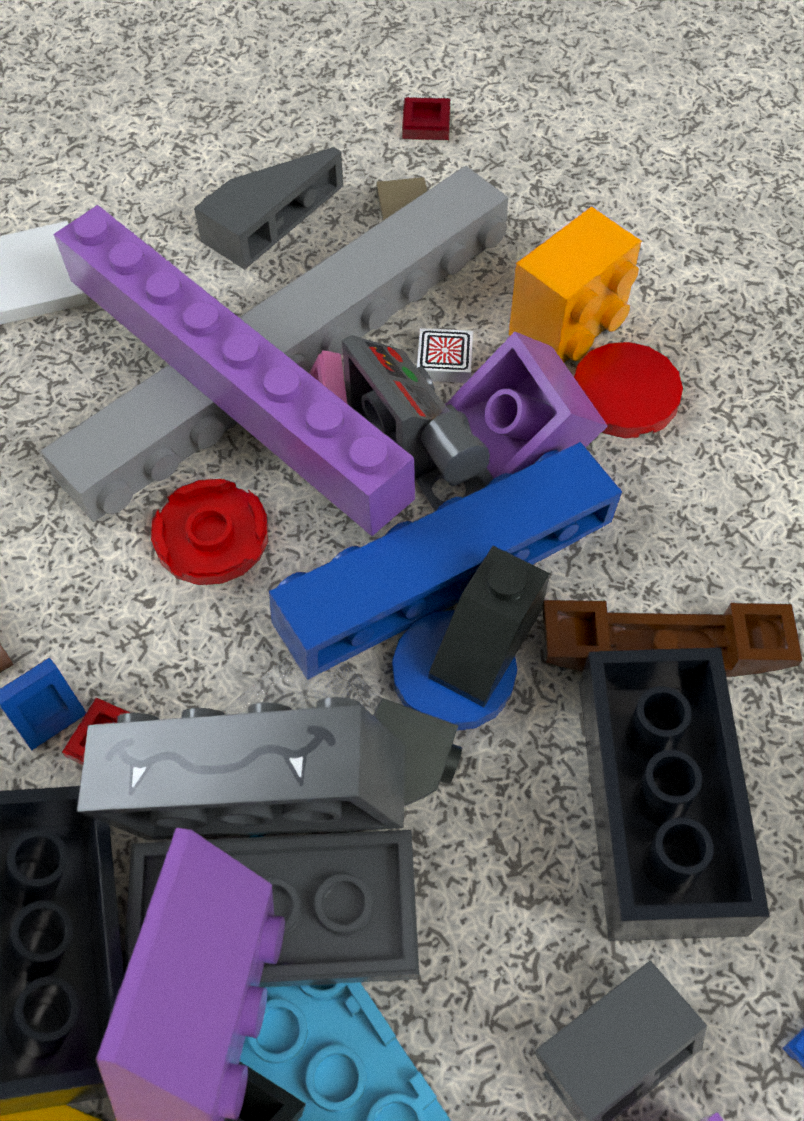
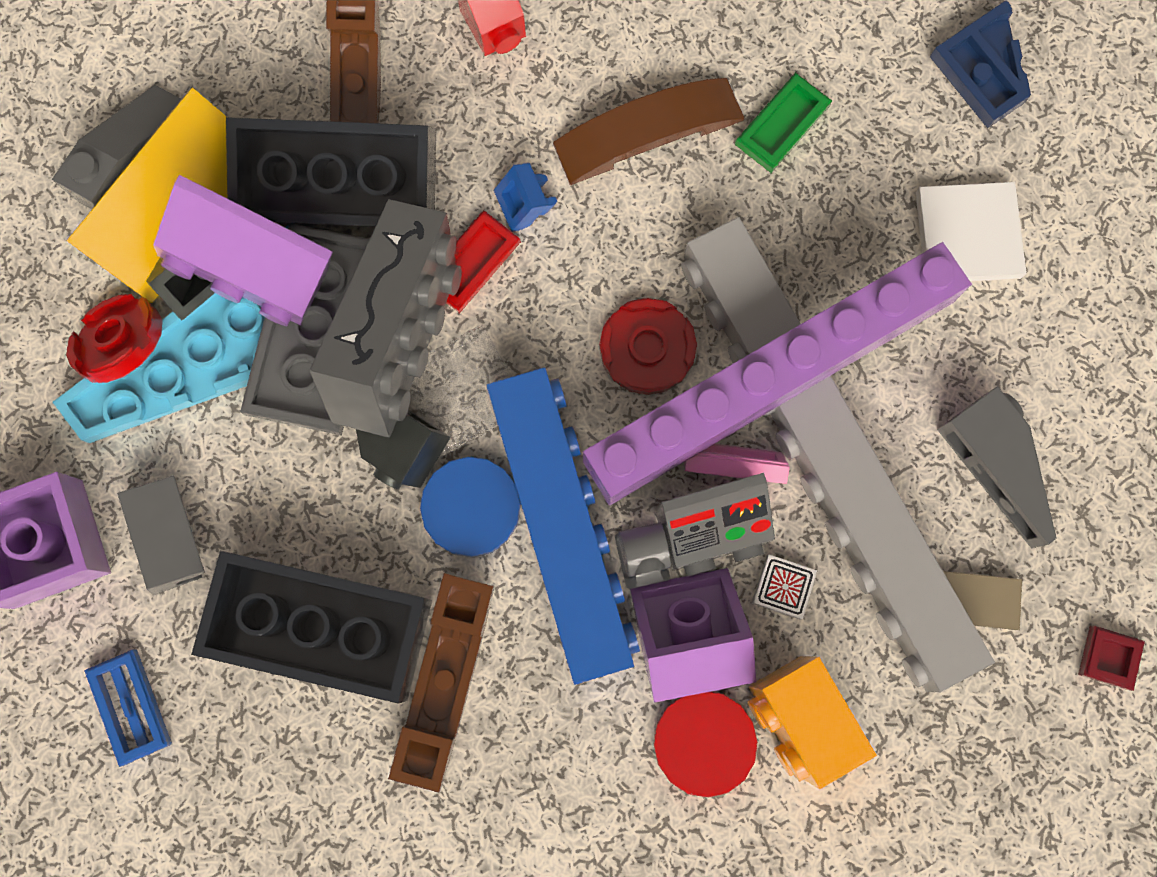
camera: 105 degrees right, 20 degrees up
pearl dark grey slope [428,546,550,707] -> none

